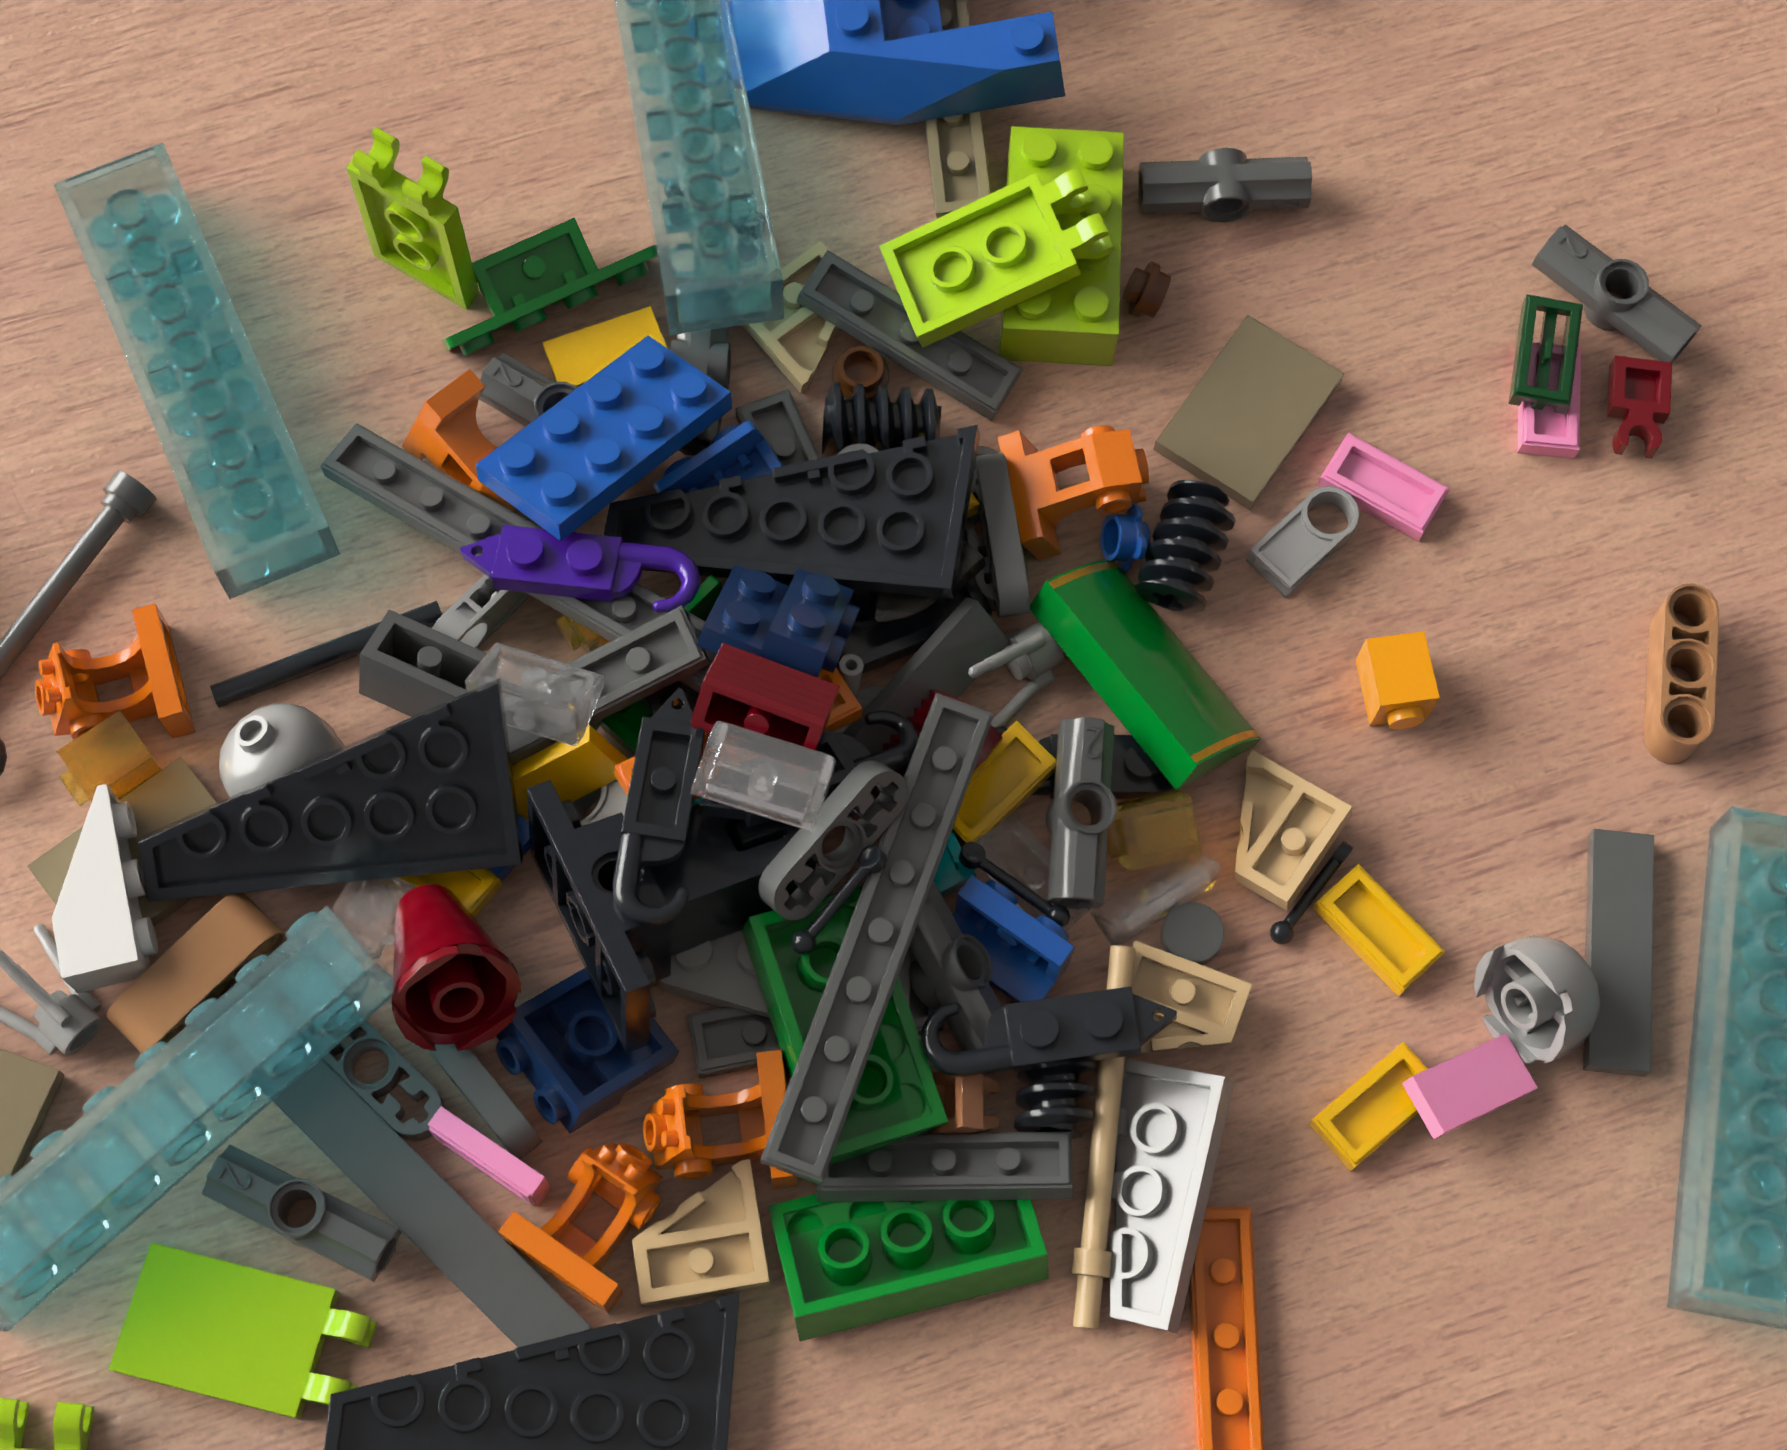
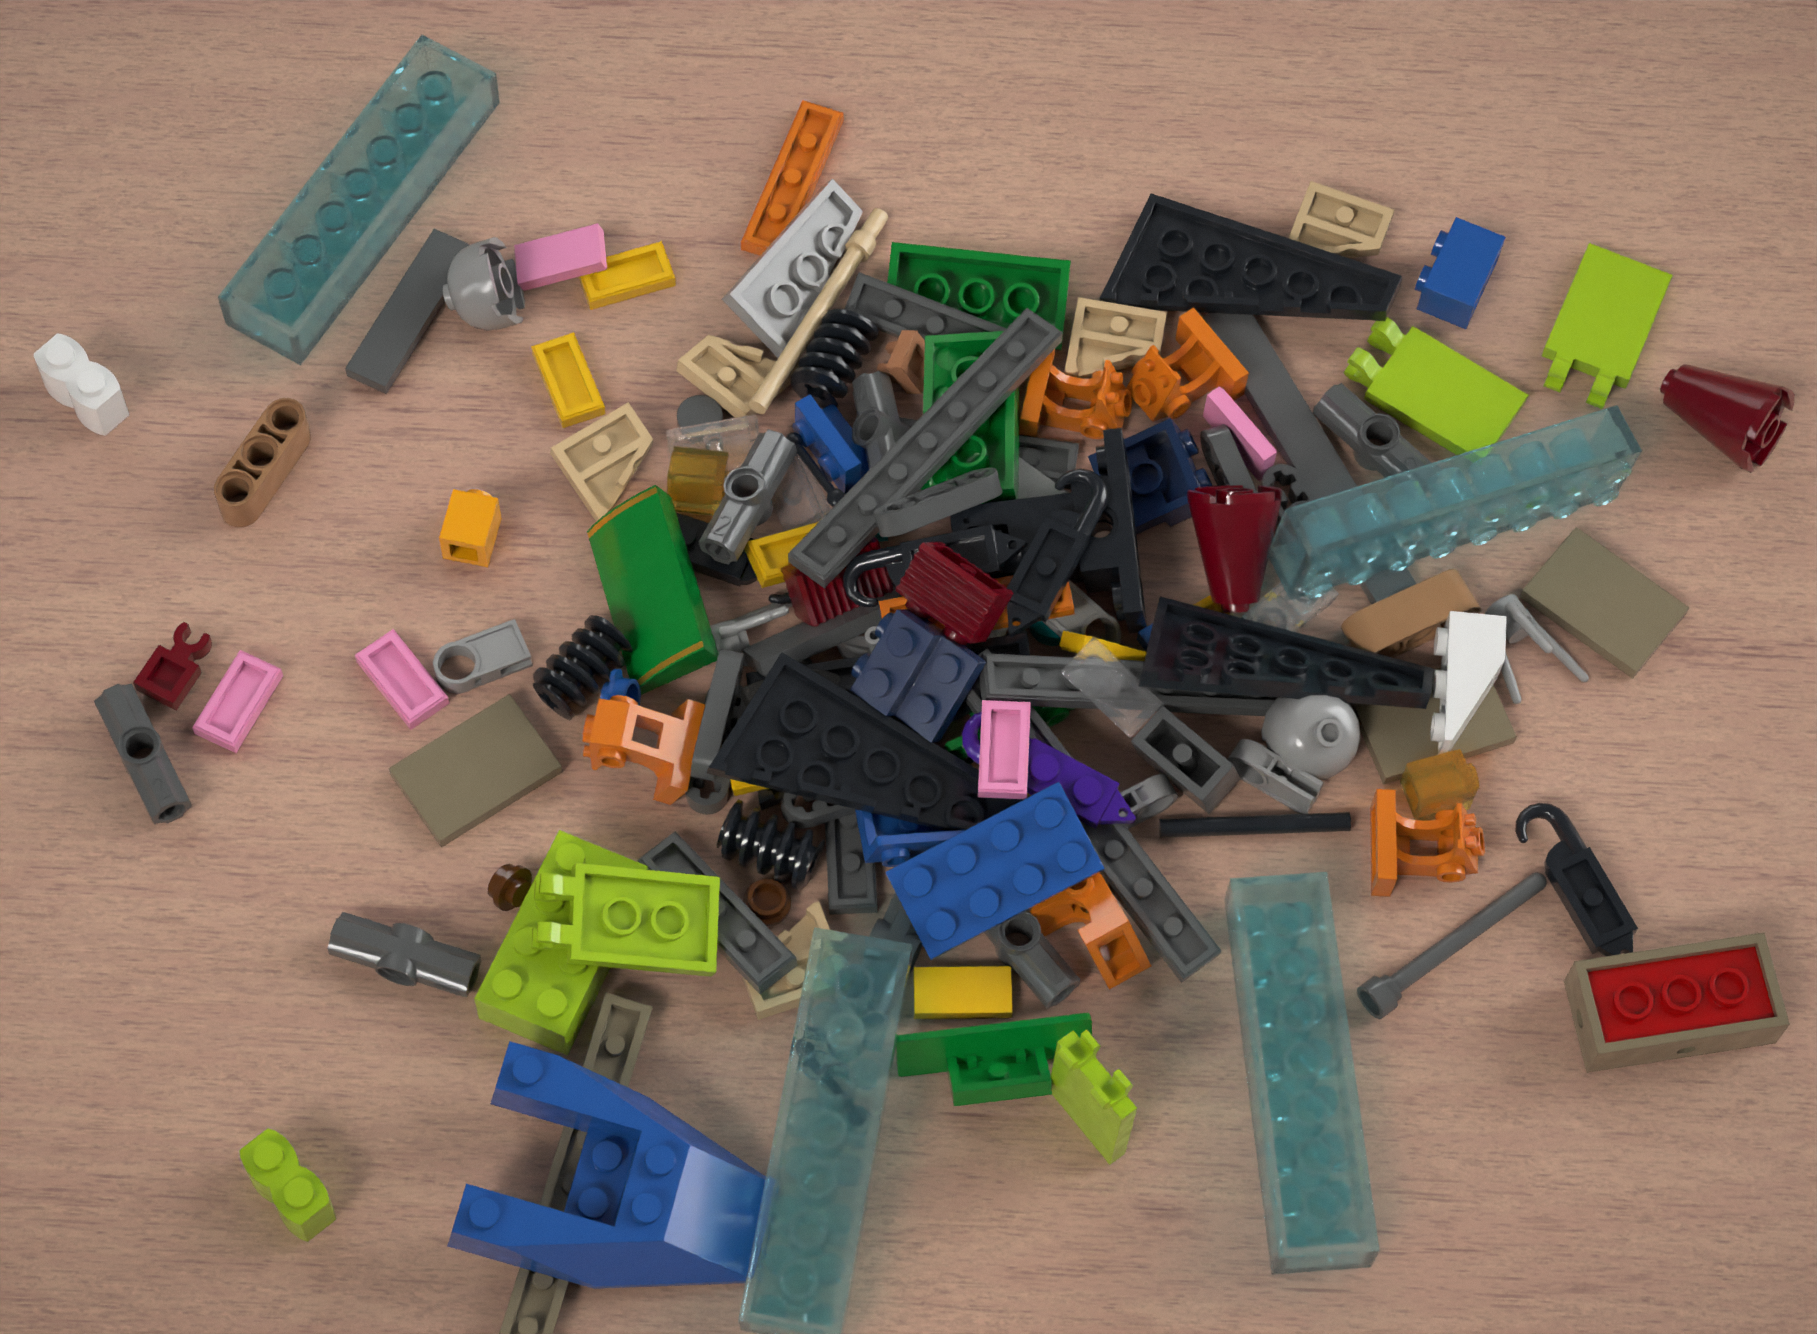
camera: 160 degrees left, 5 degrees down
clear slope [690,721,836,832] -> none
black hinge [791,845,887,955] -> none
black plate [920,986,1177,1077] -> none
black hinge [1270,841,1354,945] -> none
dark green tile [1508,294,1583,414] -> none
none -> bright pink tile [978,700,1031,799]
none -> light grey piece [1227,739,1323,814]

